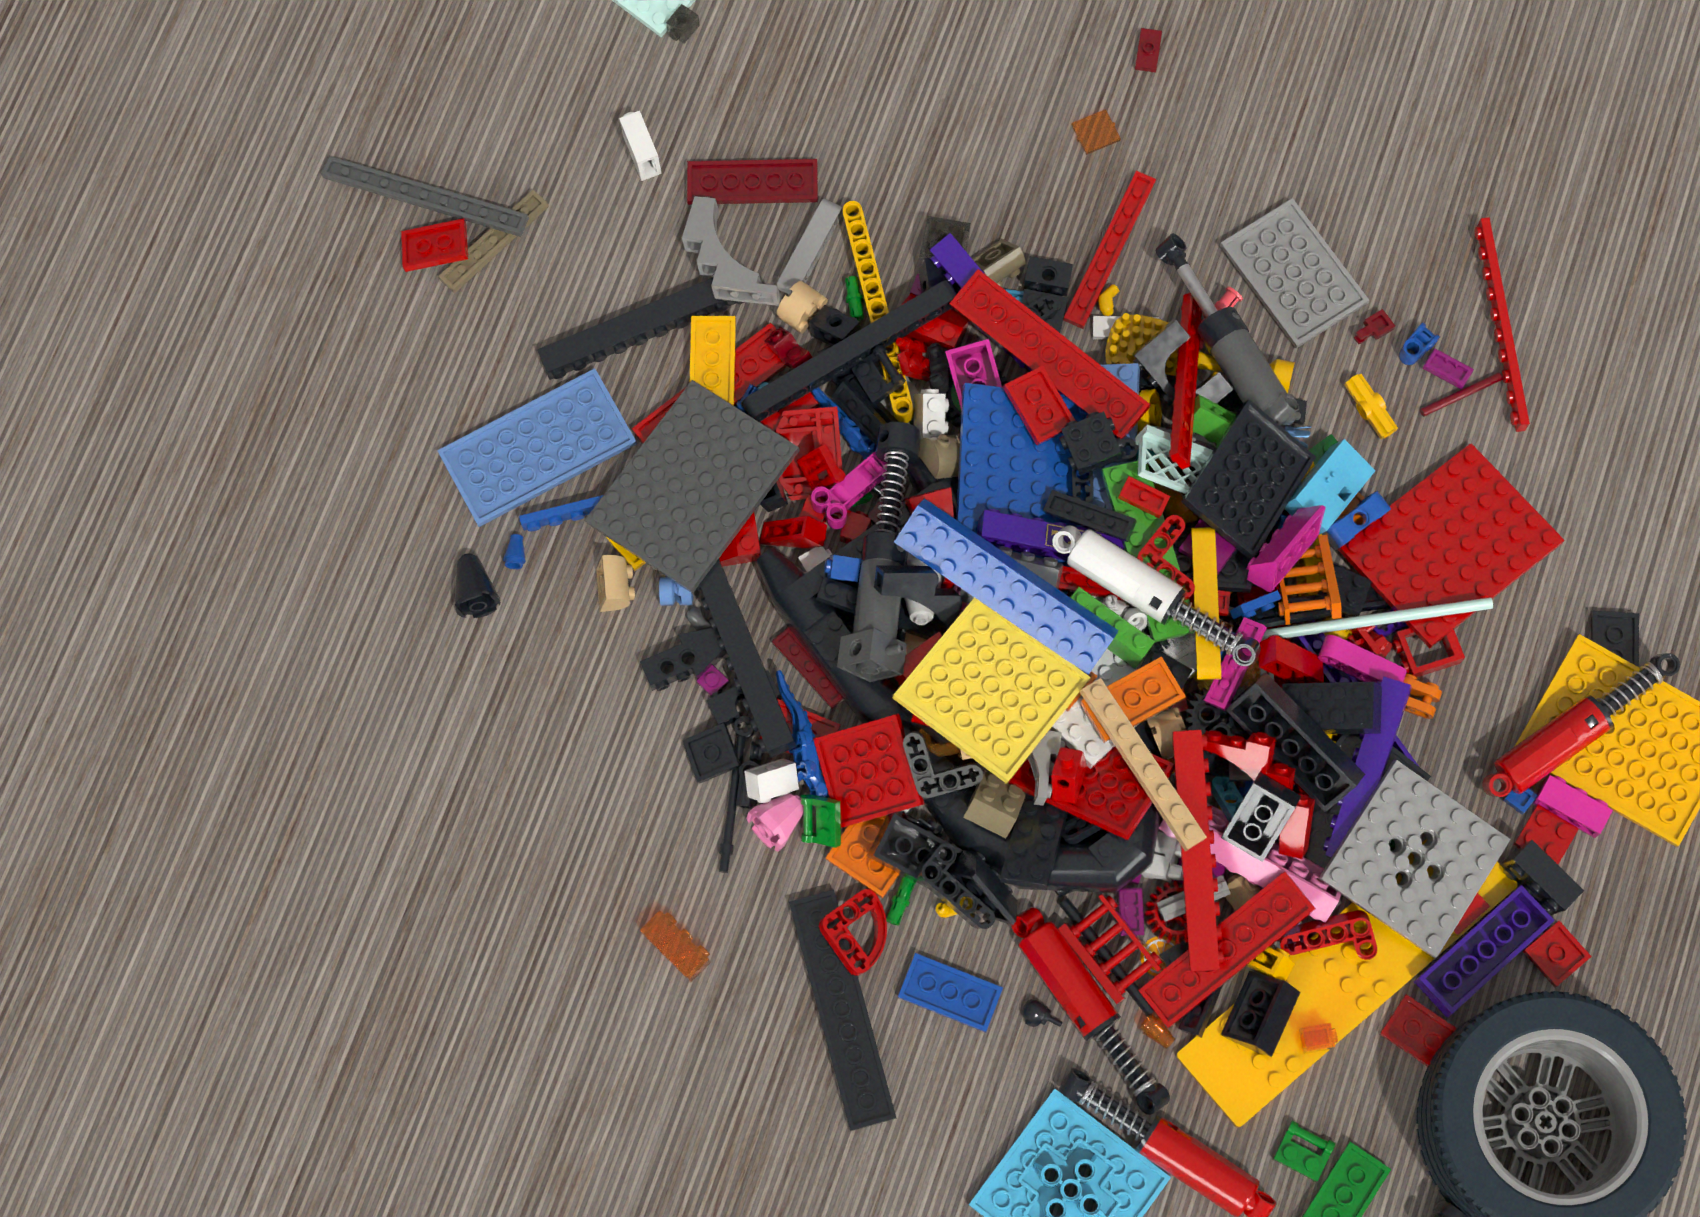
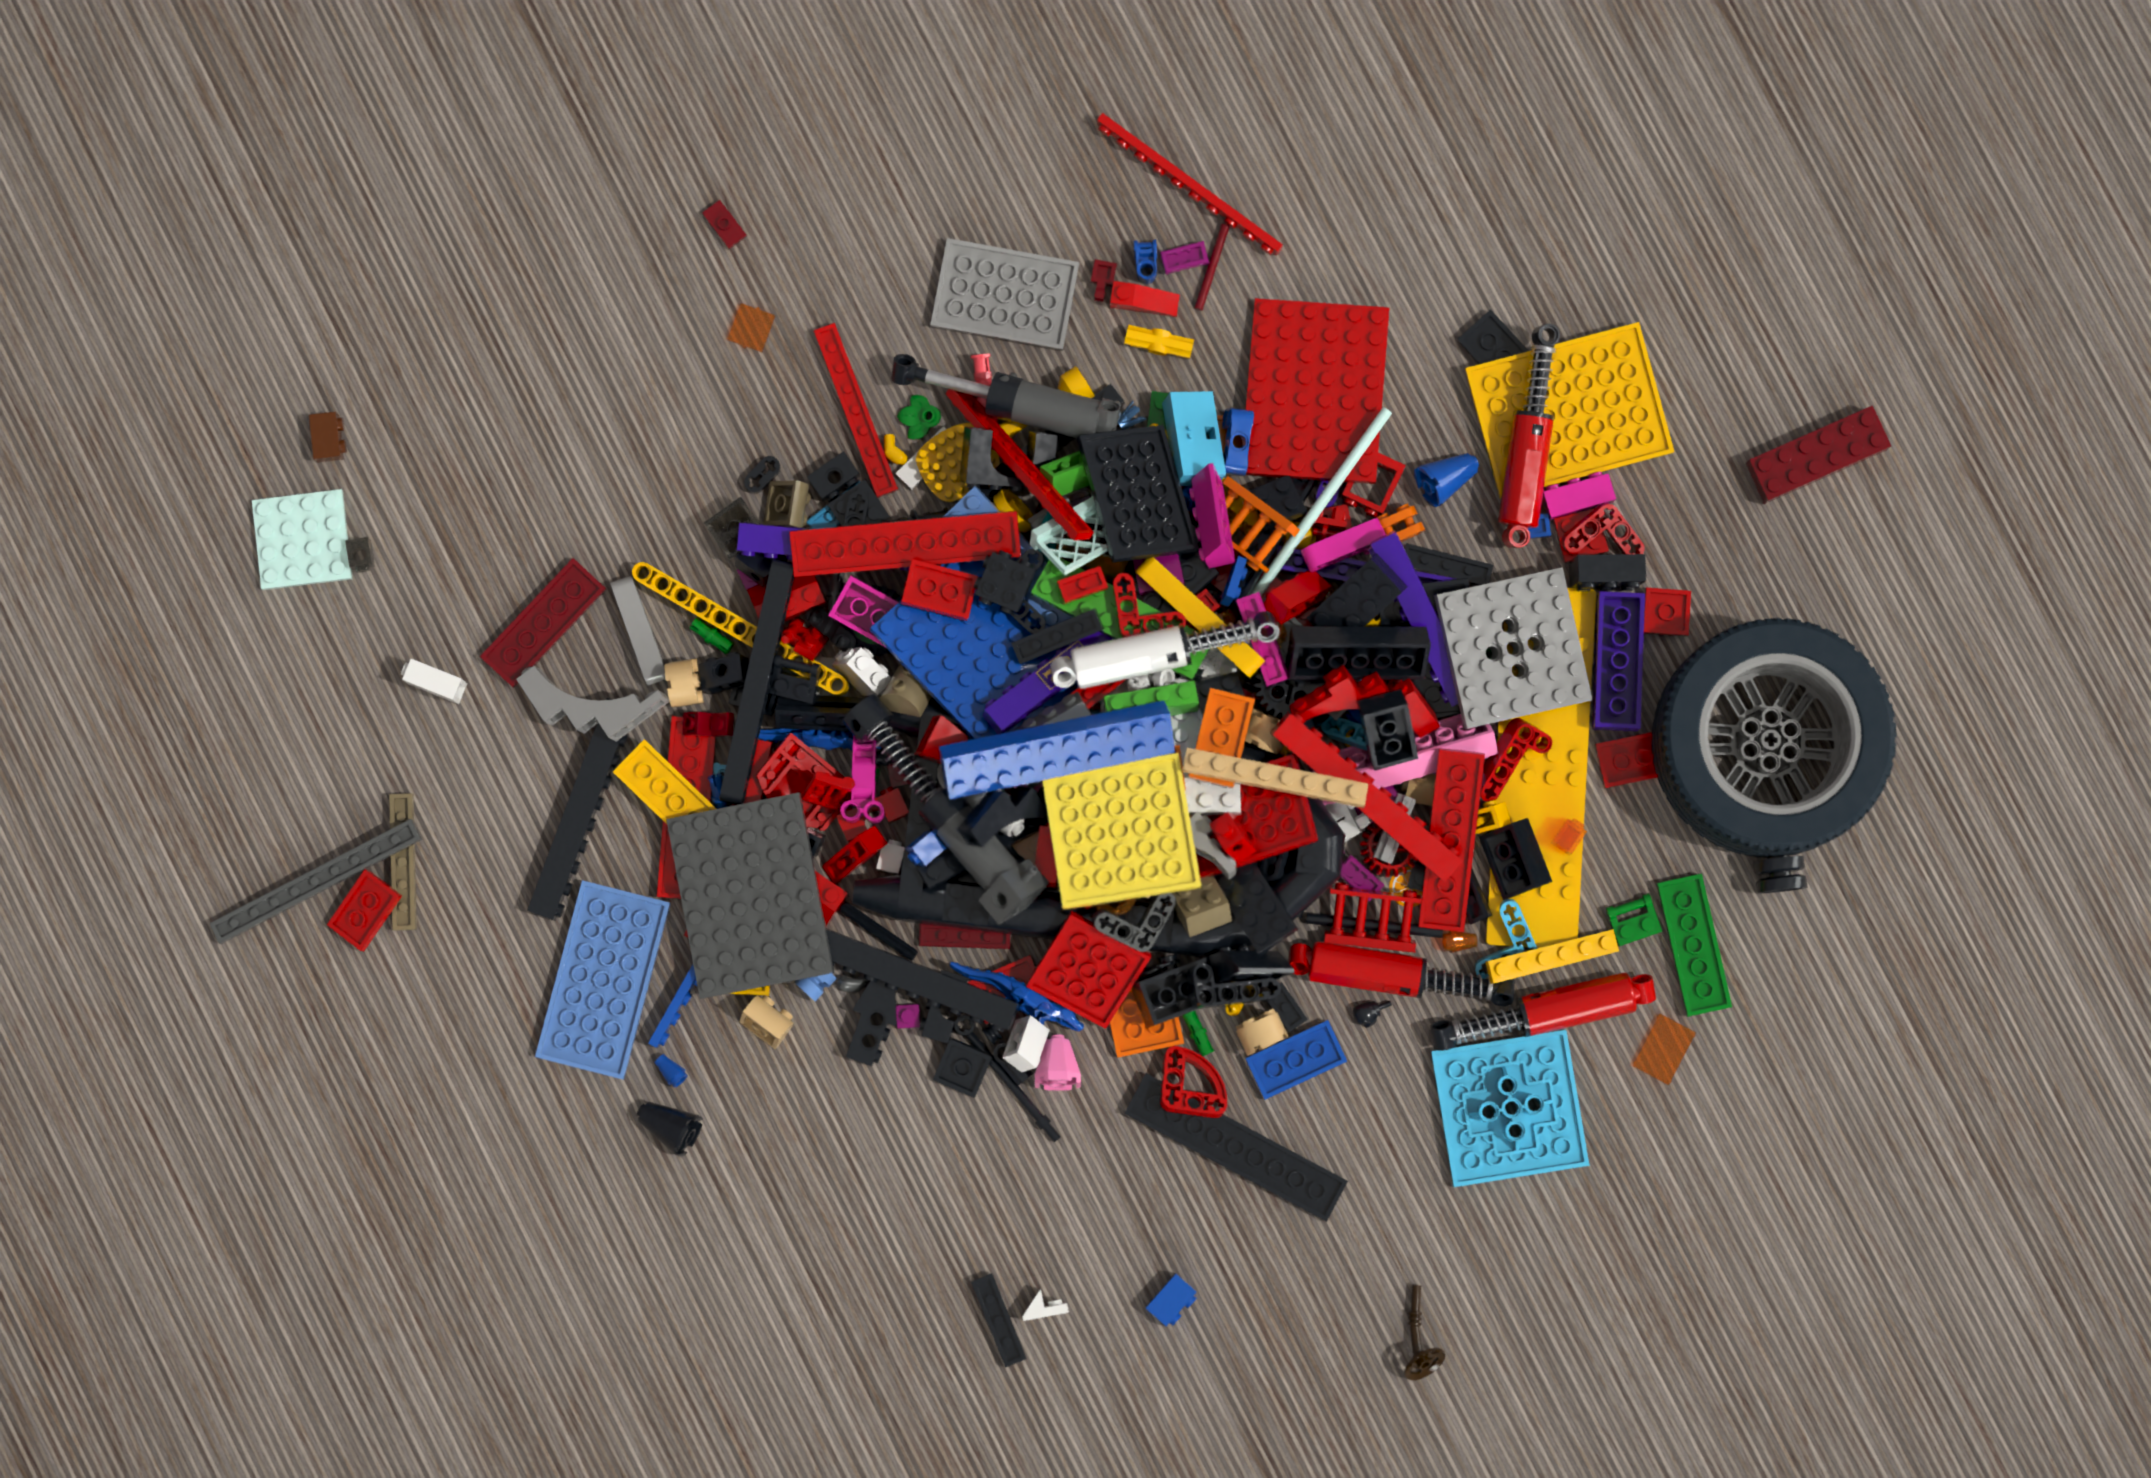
camera: 50 degrees left, 10 degrees up
clear orange brick [640,910,711,982] -> none
green plate [801,794,841,848] -> none
red sticker [1454,893,1490,935] -> none
none -> black beam [744,456,781,494]
none -> black axle [839,902,918,961]
none -> green plate [897,395,941,440]
none -> black plate [971,1273,1027,1368]
none -> white slope [1022,1289,1069,1321]
none -> red slope [1110,281,1180,317]
none -> blue brick [1145,1273,1197,1327]
none -> tan brick [1236,1009,1289,1056]
none -> black plate [1267,982,1308,1032]
none -> black plate [1404,543,1494,586]
none -> blue cone [1414,453,1479,507]
none -> medium azure beam [1475,899,1537,979]
none -> yellow plate [1485,929,1619,984]
none -> red beam [1561,503,1645,554]

